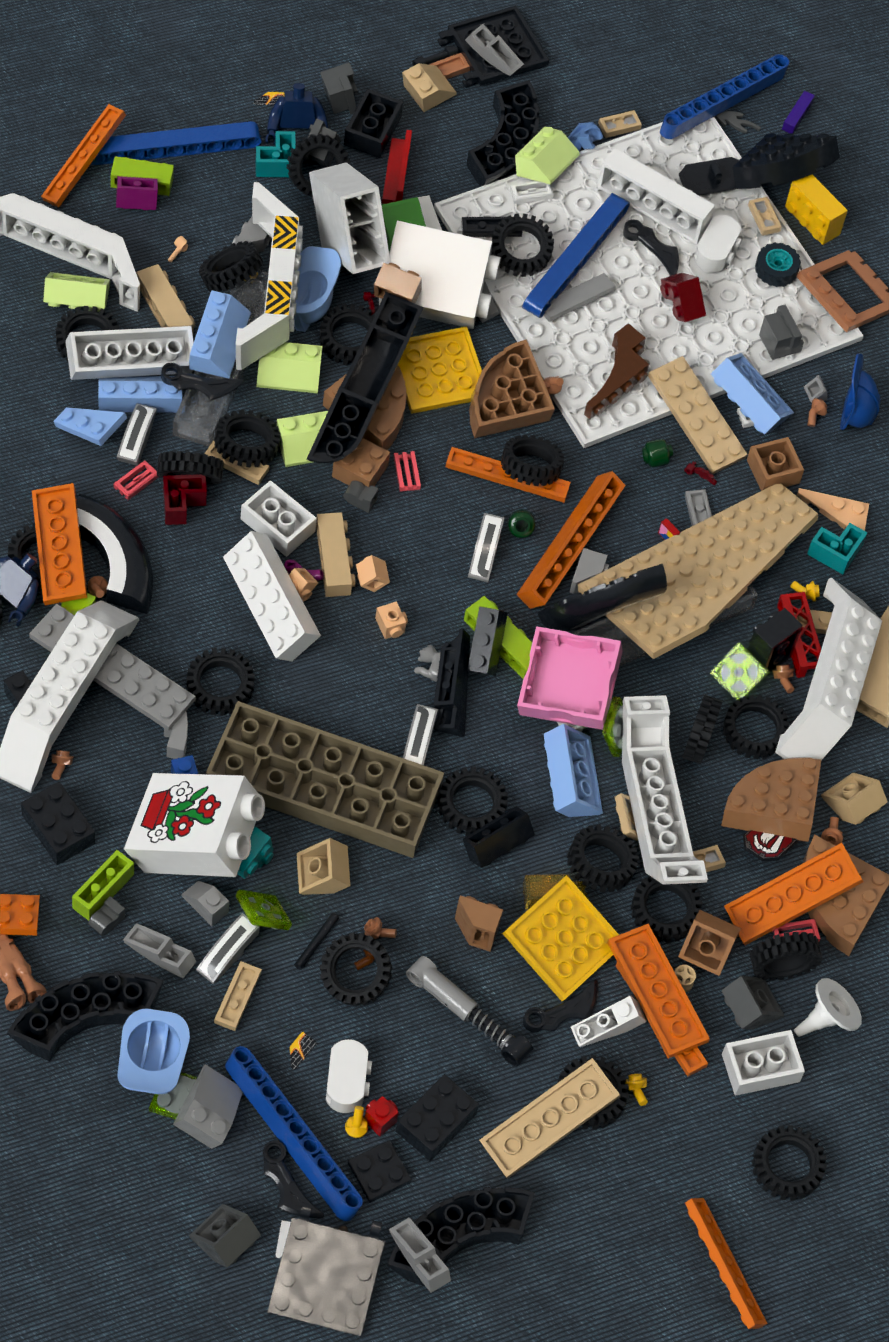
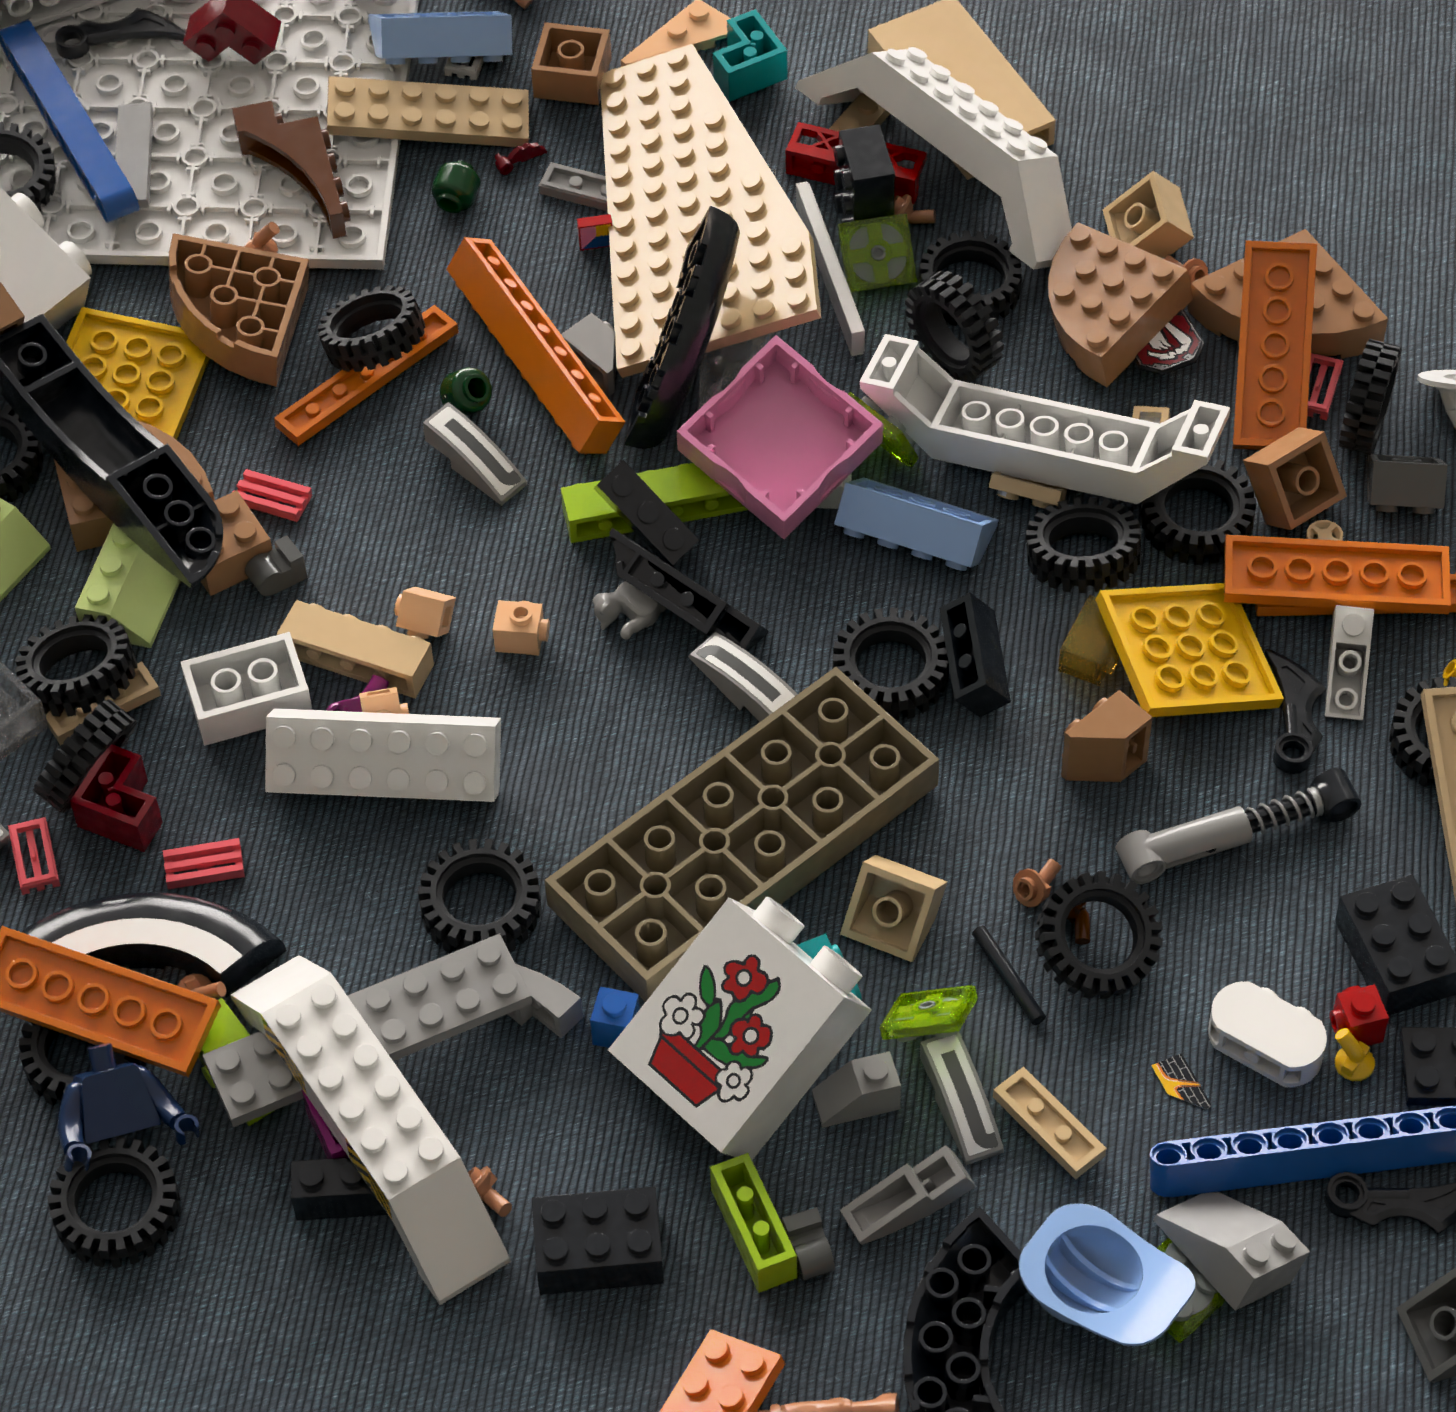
camera: 50 degrees left, 5 degrees down
yellow plate [790,581,820,602] -> none
none -> coral tile [163,838,245,890]
none -> white tile [796,181,865,356]

